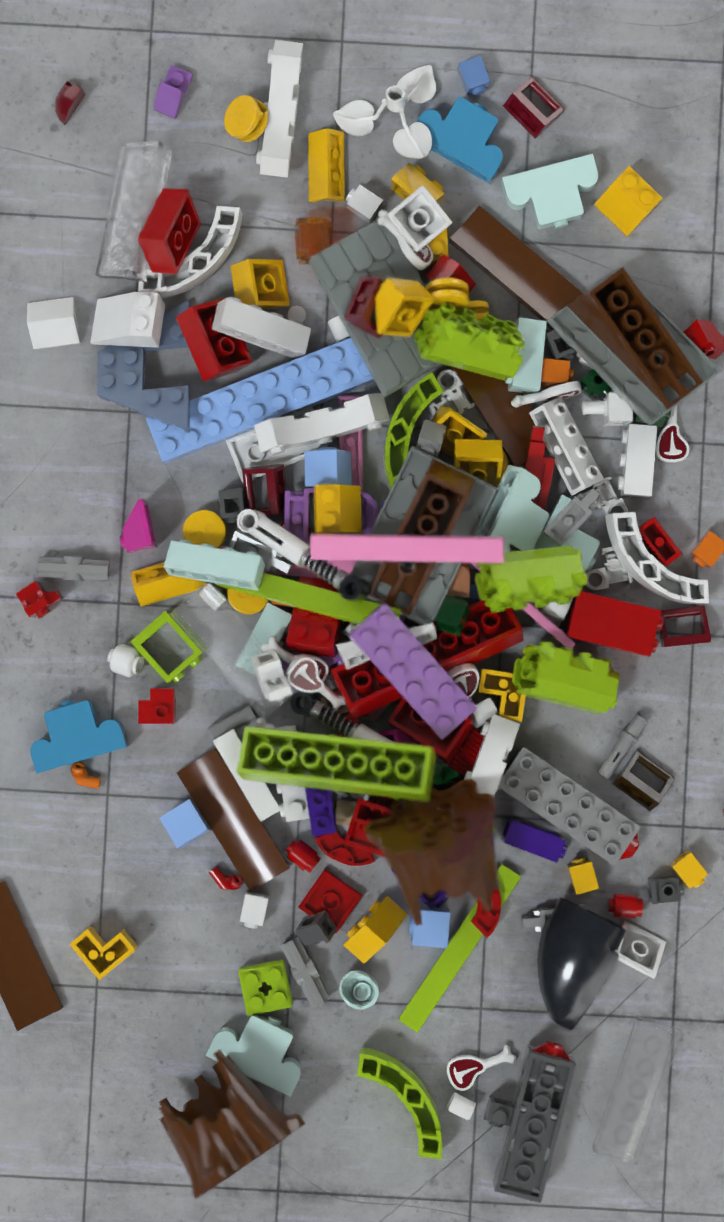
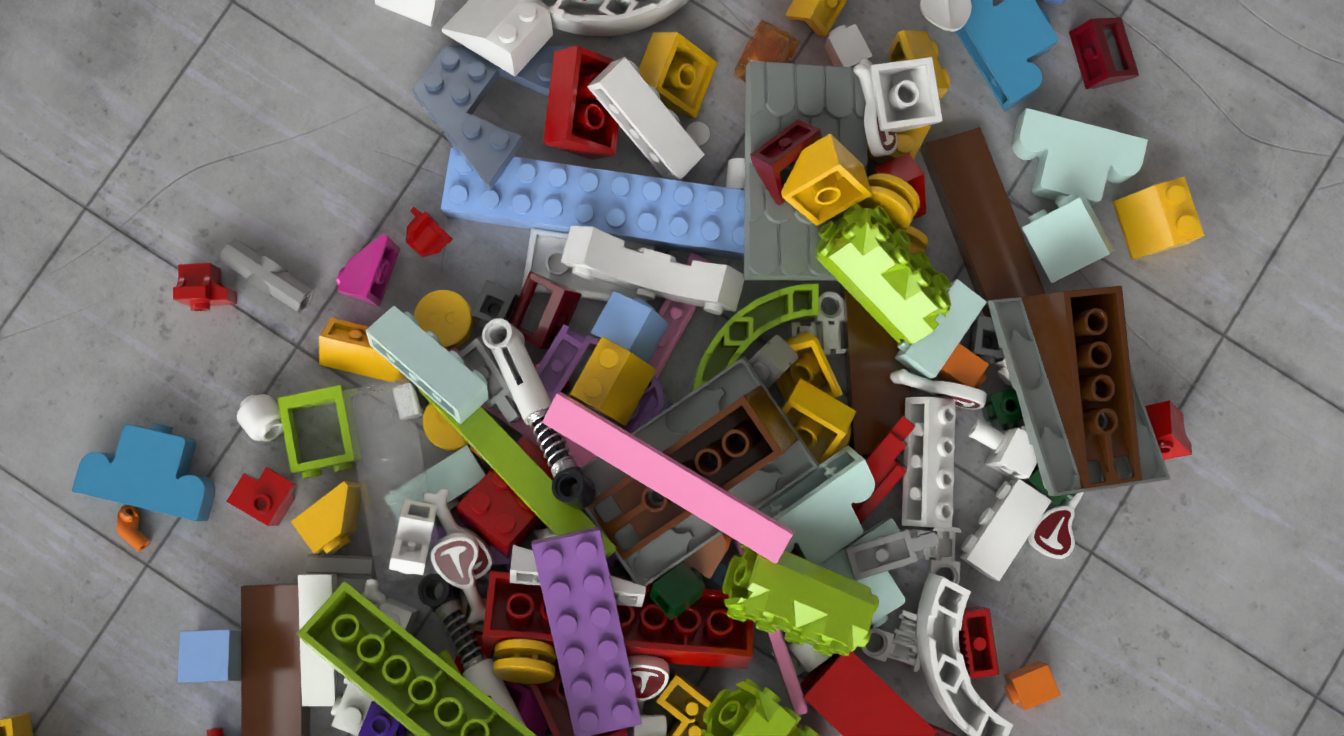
camera: 25 degrees right, 5 degrees down
none -> yellow slope [290,481,363,554]
none -> red piece [405,207,453,257]
none -> yellow head [492,639,557,684]
none -> light aqua brick [1022,194,1115,283]

